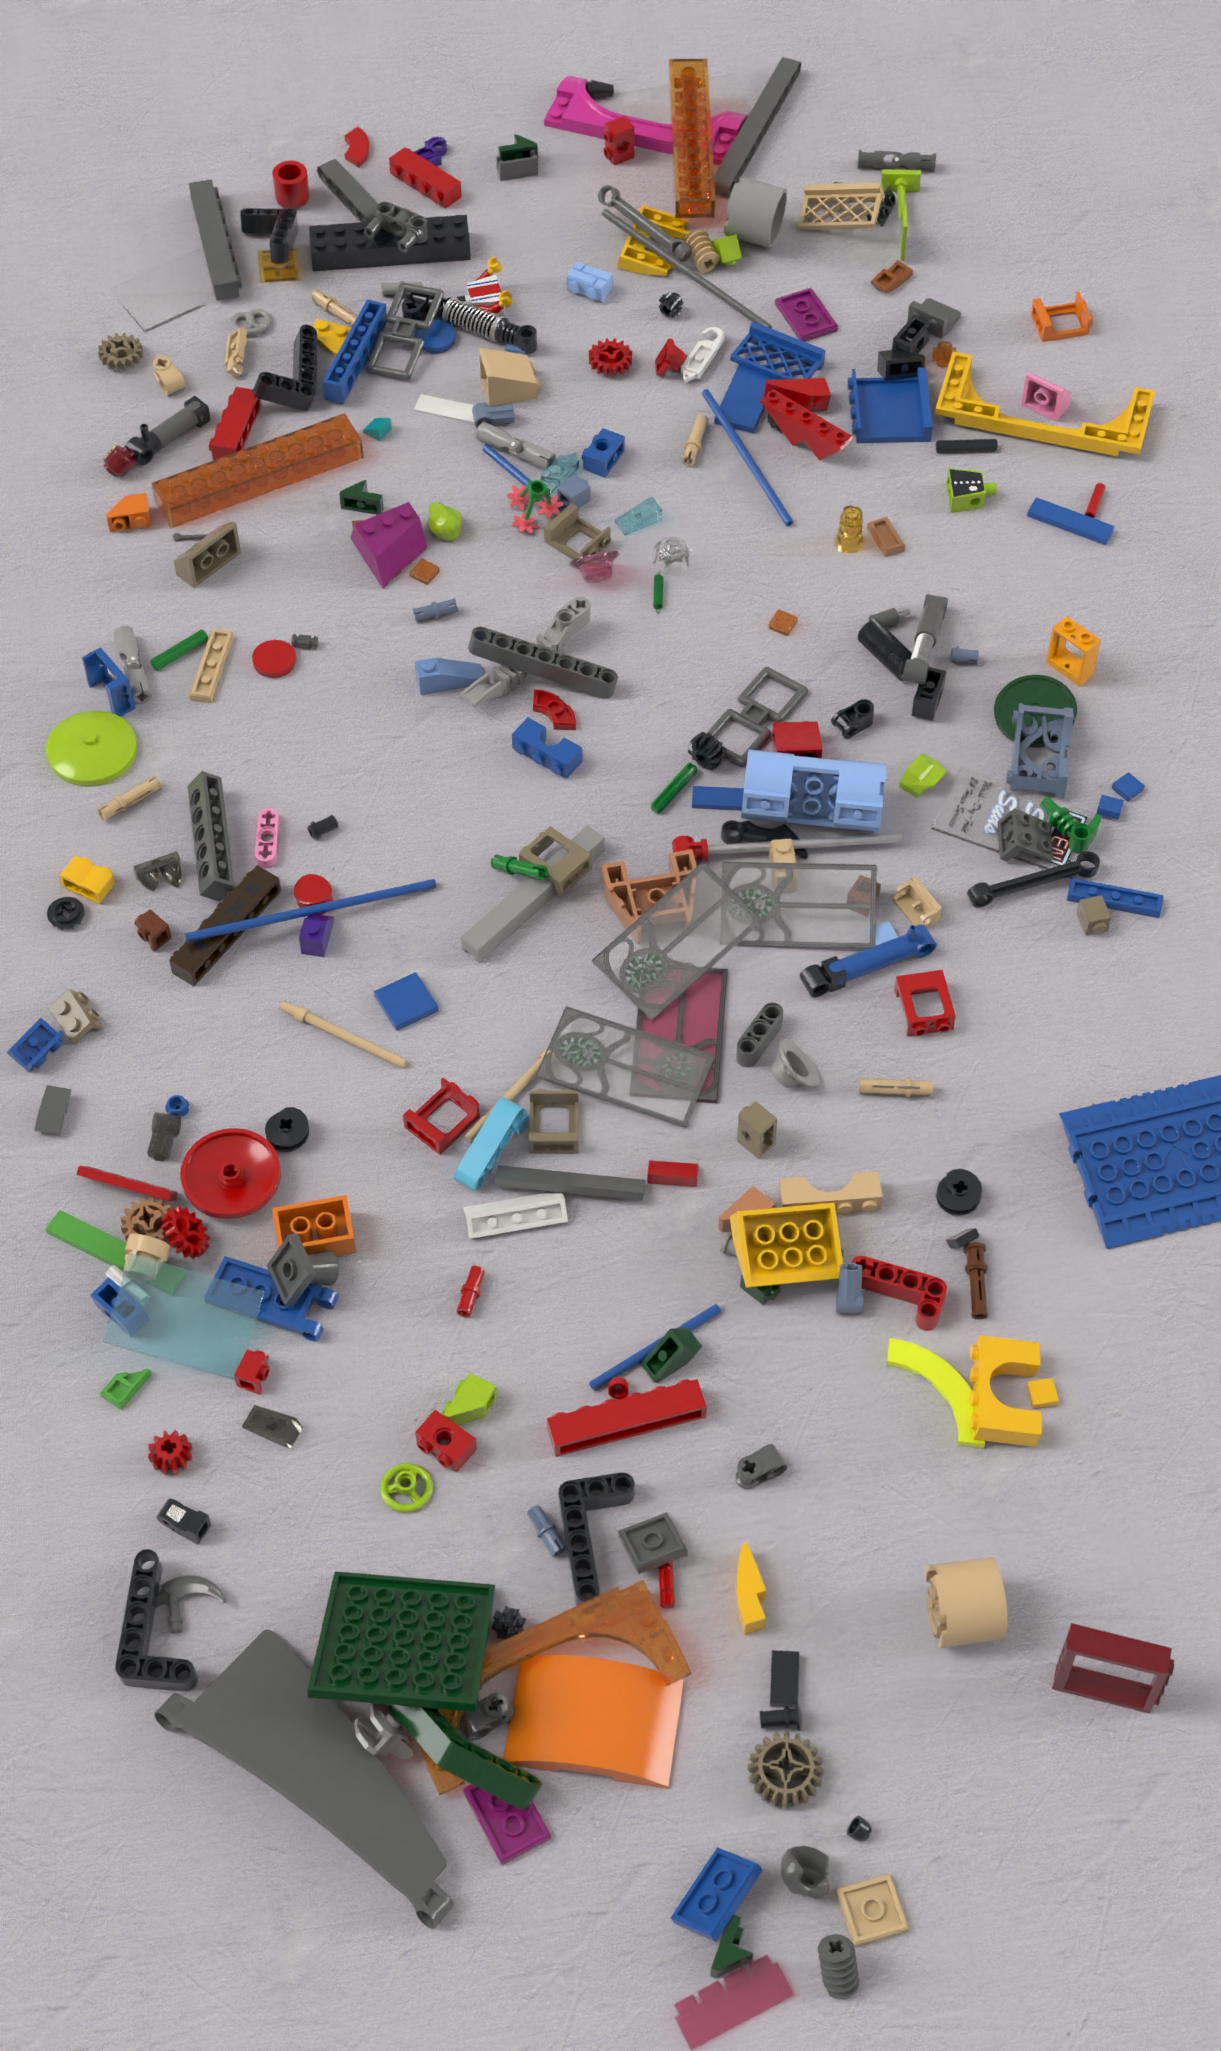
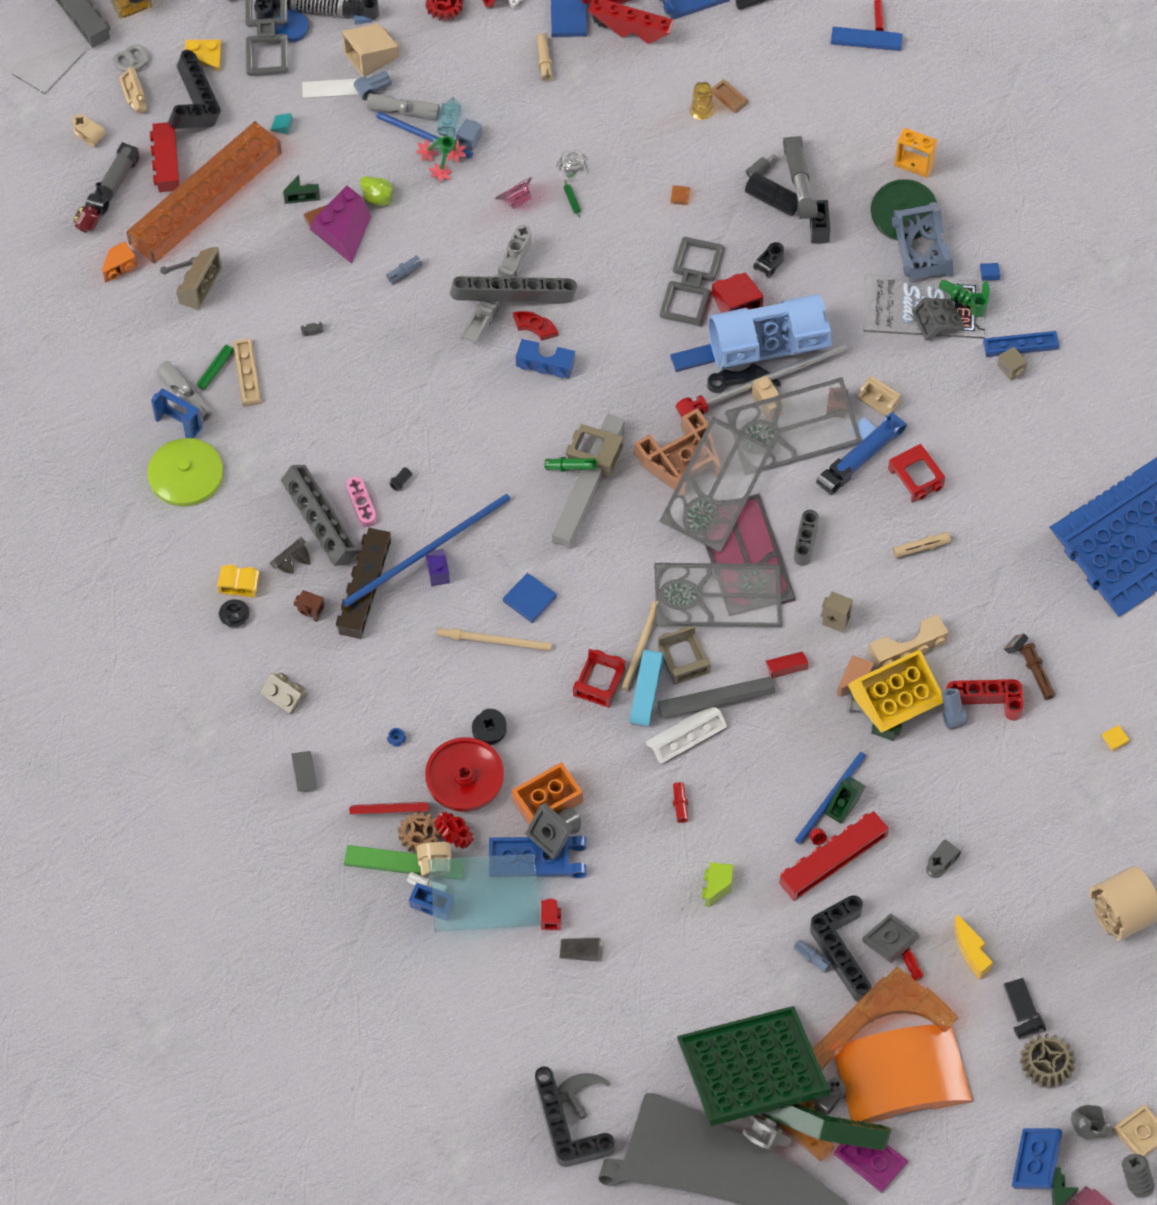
camera: 20 degrees left, 5 degrees up
blue bracket [7,1018,64,1072] -> none
tan pin [97,776,162,821] -> none
dark tan gear [98,333,143,371] -> none
bright green tile [100,1369,152,1410] -> none
clear smoke piece [147,1112,181,1162] -> none
red gear [148,1430,193,1476] -> none
black leg [156,1498,211,1545] -> none
red tile [252,639,296,678] -> none
red piece [294,874,333,915] -> none
tan pin [311,289,358,326] -> none
blue brick [322,299,387,404] -> none
lime piece [380,1463,433,1512] -> none
clear orange tile [409,558,440,585] -> none
medium blue slope [415,658,484,695] -> none
red brick [415,1410,477,1472] -> none
black gear [491,1606,526,1642] -> none
dark tan window [544,503,611,566] -> none
blue brick [581,428,625,478] -> none
clear light blue slope [615,497,662,535] -> none
green axle [651,763,697,814] -> none
black gear [688,732,727,770] -> none
blue piece [701,389,793,527] -> none
light grey hat [771,1039,820,1087] -> none
black hinge [847,1816,872,1842] -> none
neon yellow tile [887,1338,985,1448] -> none
lime slope [899,753,948,798] -> none
black piece [936,1168,982,1216] -> none
torso [946,468,997,513] -> none
sand blue pin [950,646,979,664] -> none
black piece [967,851,1100,908] -> none
yellow arch [969,1335,1042,1447] -> none
blue tile [1112,772,1145,802] -> none

